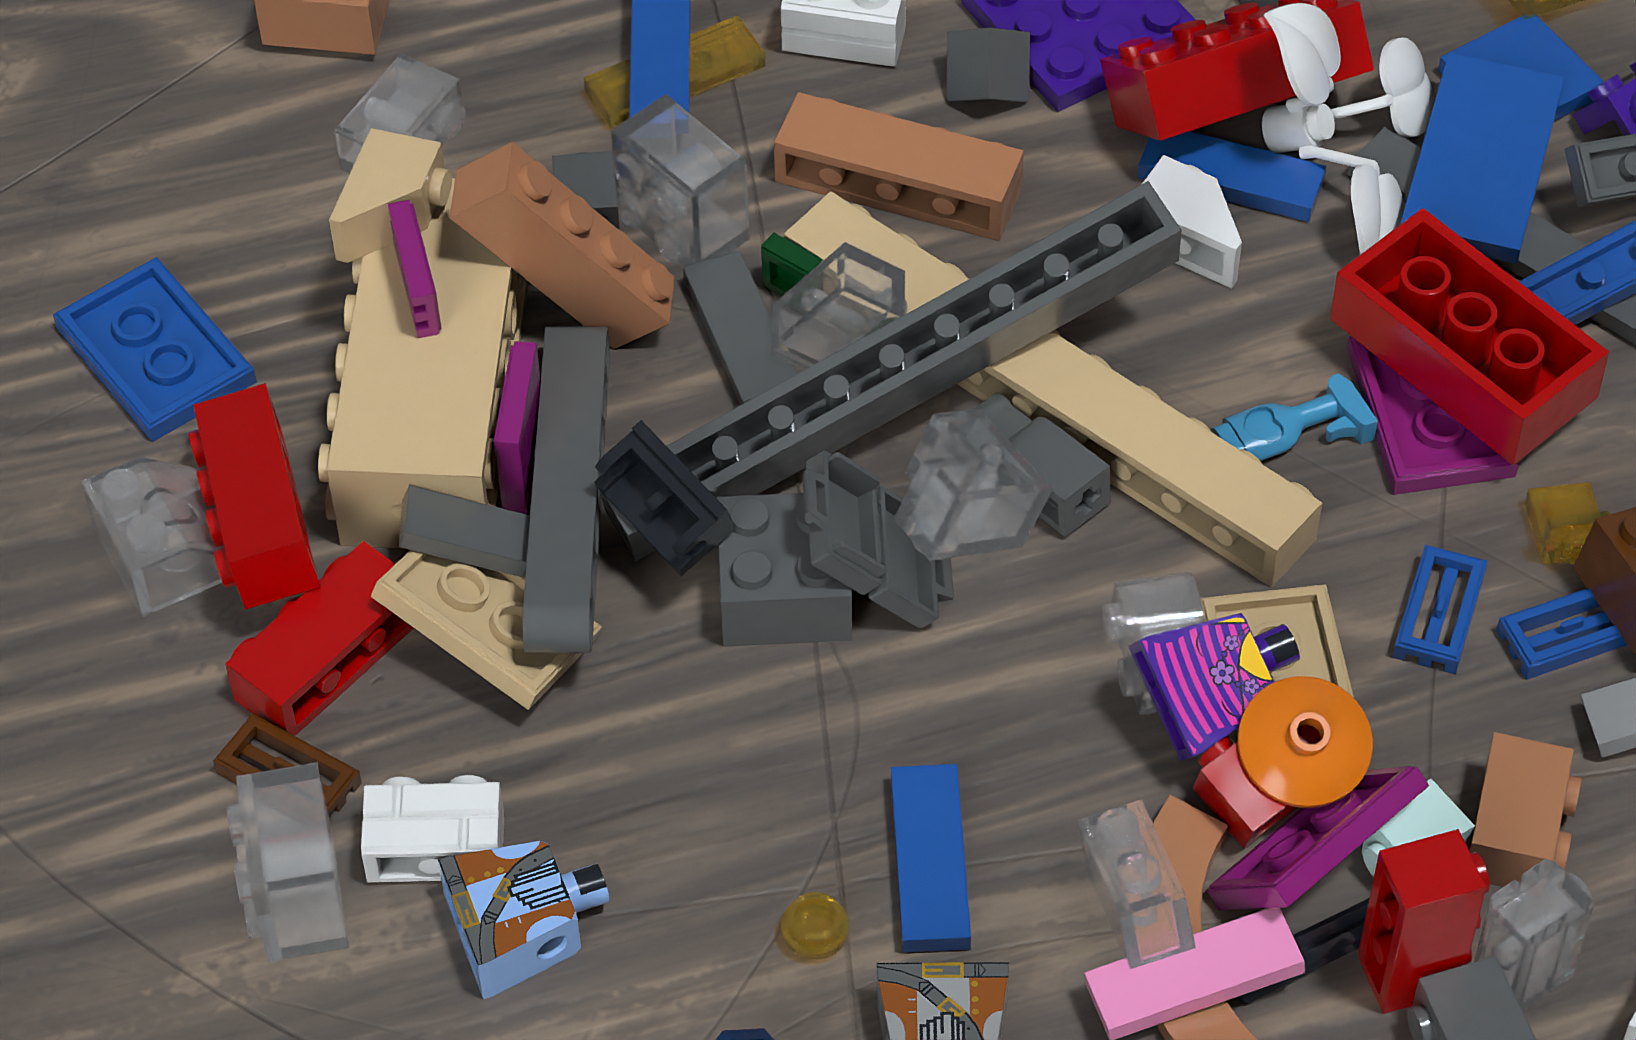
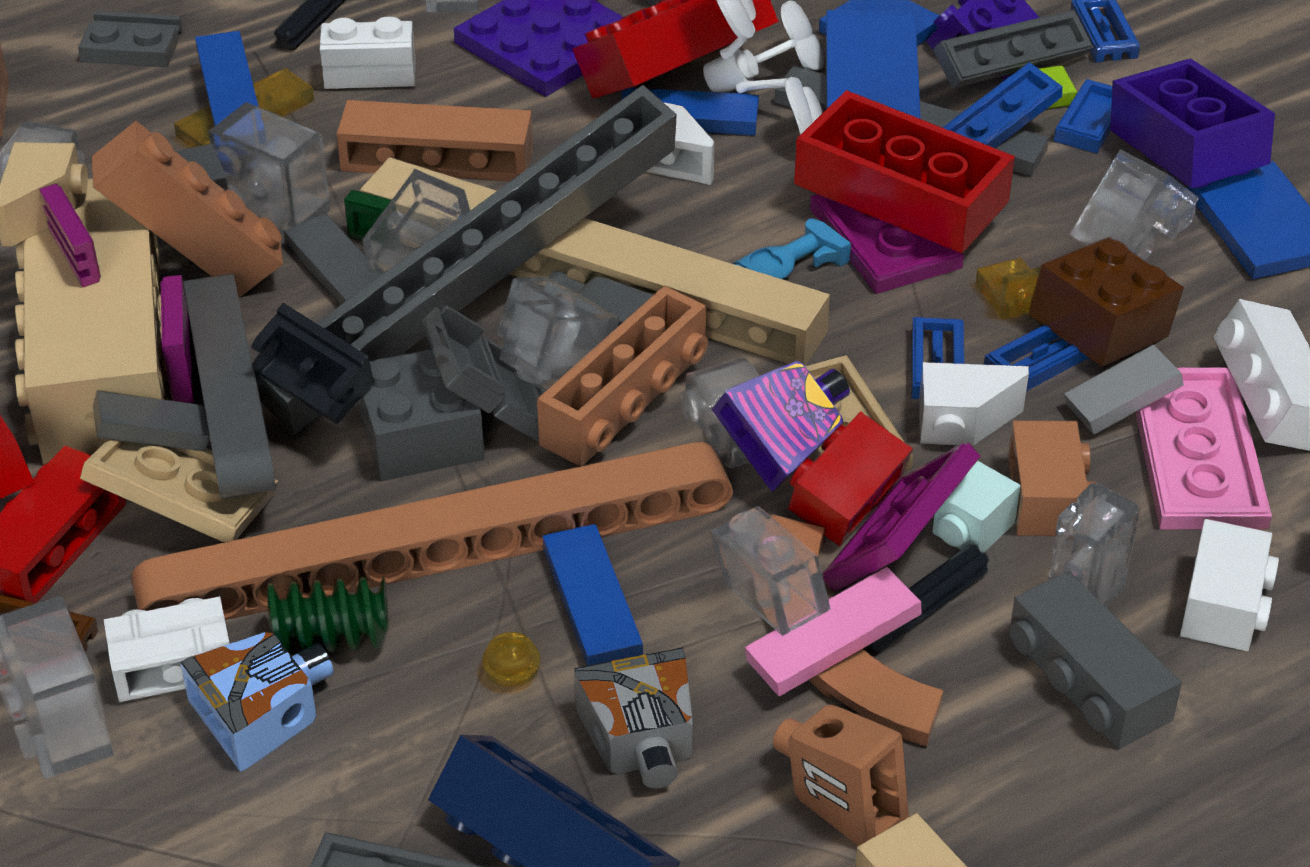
camera: 15 degrees left, 10 degrees down
dark grey panel [947,28,1030,103] -> none
orange dish [1237,676,1373,808] -> none
red brick [1358,829,1490,1014] -> none
none -> nougat beam [131,442,733,620]
none -> dark green piece [267,576,389,654]
none -> nougat brick [537,285,708,467]
none -> white slope [919,362,1029,446]

